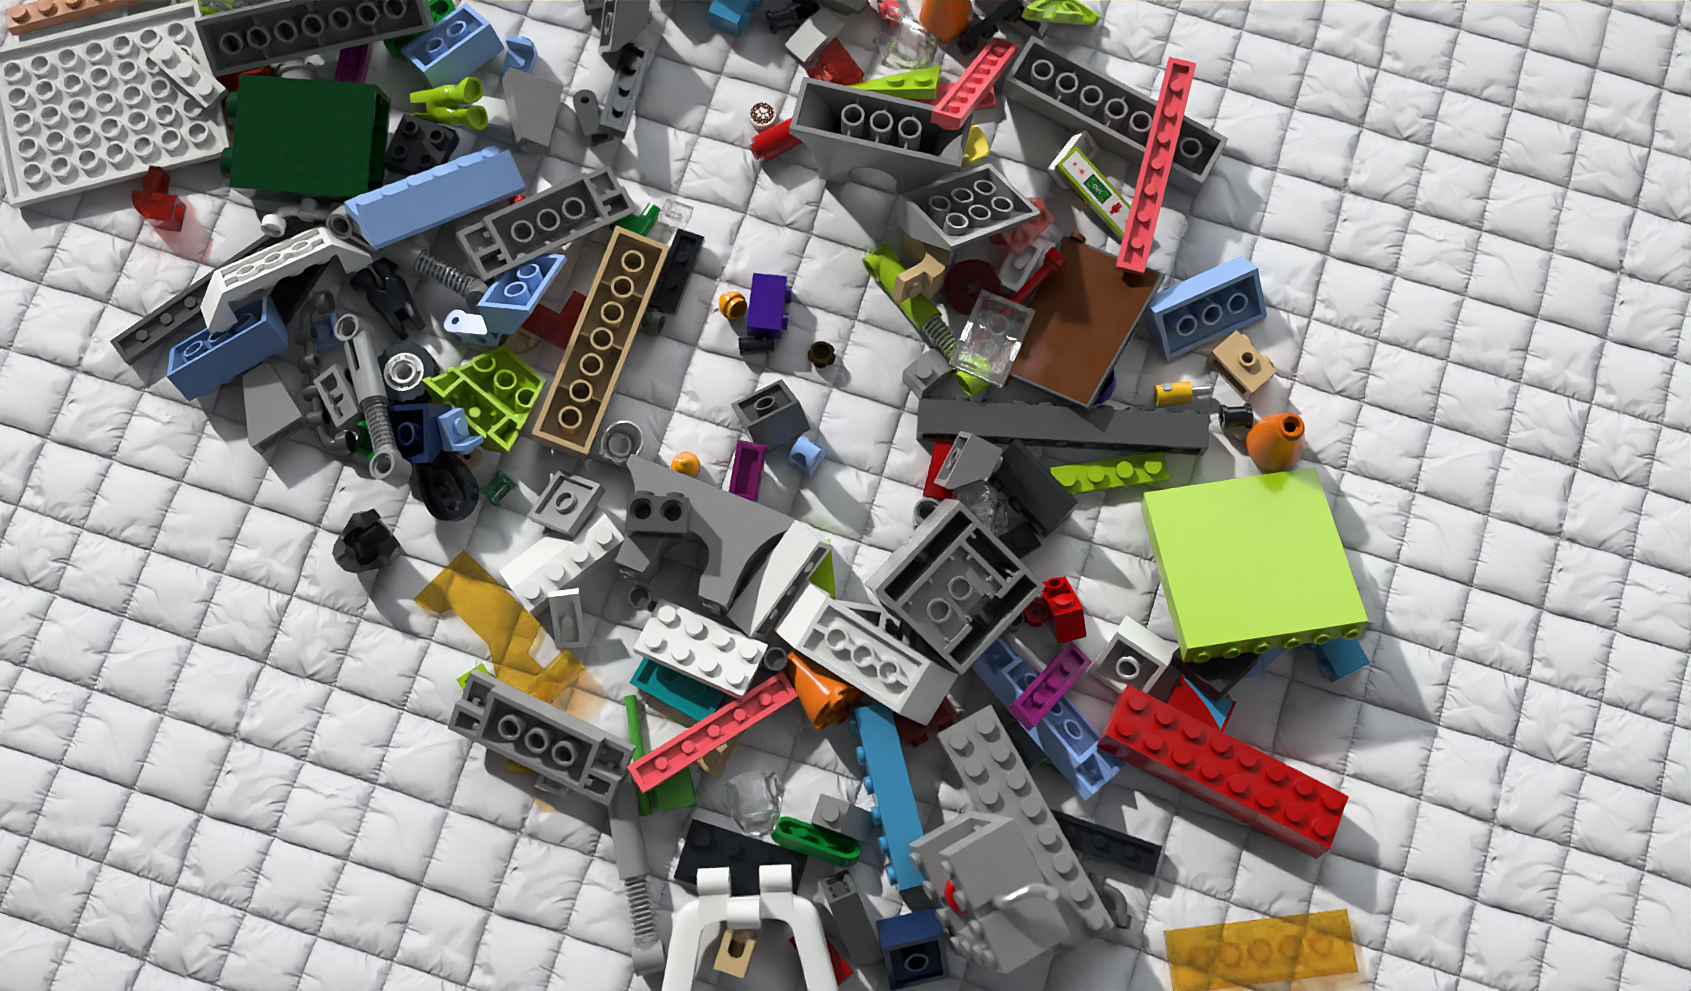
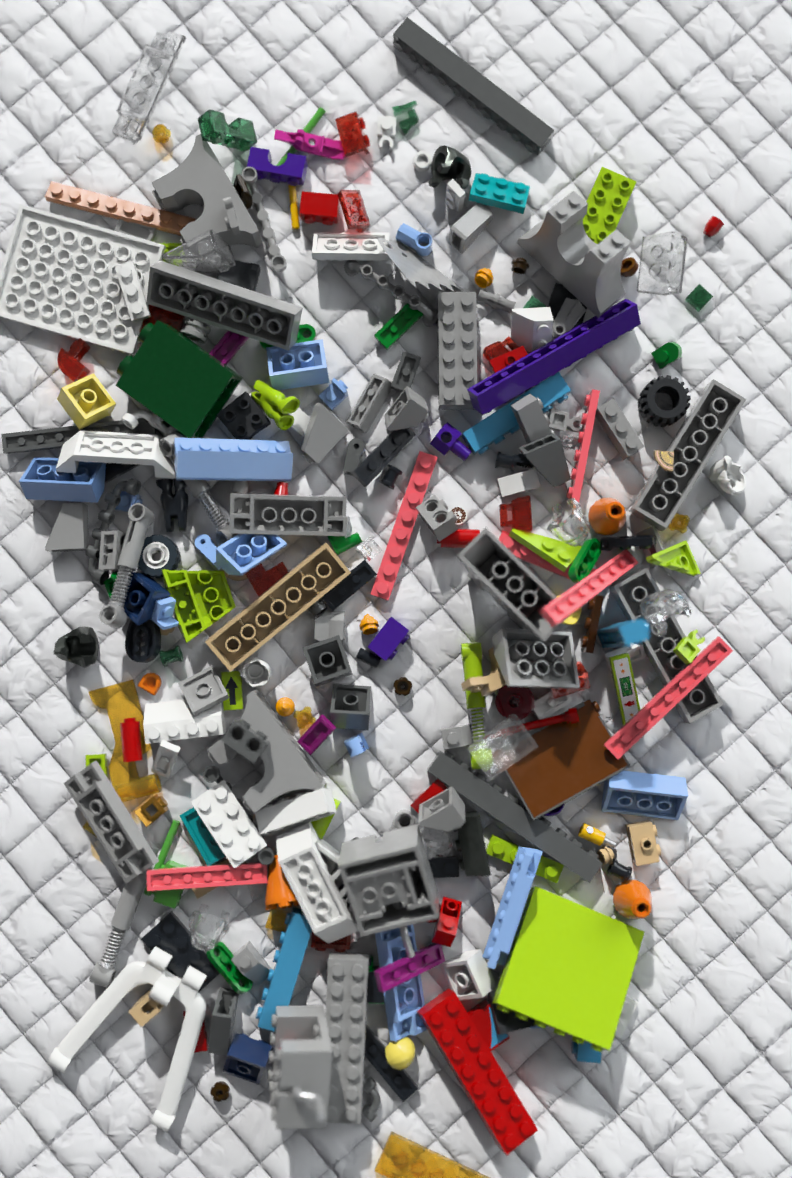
camera: 30 degrees right, 10 degrees up
none -> light yellow brick [57,373,116,430]
none -> red brick [120,717,143,762]
none -> pearl gold window [134,794,169,827]
none -> orange tile [138,673,162,695]
none -> lime tile [221,671,244,711]
none -> clear yellow plate [265,908,290,932]
none -> clear yellow plate [293,706,316,729]
none -> dark grey slope [302,635,353,687]
none -> light grey slope [314,611,345,647]
none -> light grey slope [346,374,392,433]
none -> coral plate [370,451,438,601]
none -> black bush [379,464,403,489]
none -> light yellow hair [385,1036,415,1070]
none -> light grey brick [416,495,458,541]
none -> dark purple piece [430,422,472,461]
none -> light blue slope [482,847,543,969]
none -> green plate [568,538,601,583]
none -> reddish brown plate [581,595,604,653]
none -> dark azure brick [597,618,651,648]
none -> tan plate [597,846,615,865]
none -> clear piece [640,589,692,637]
none -> lime plate [673,629,705,665]

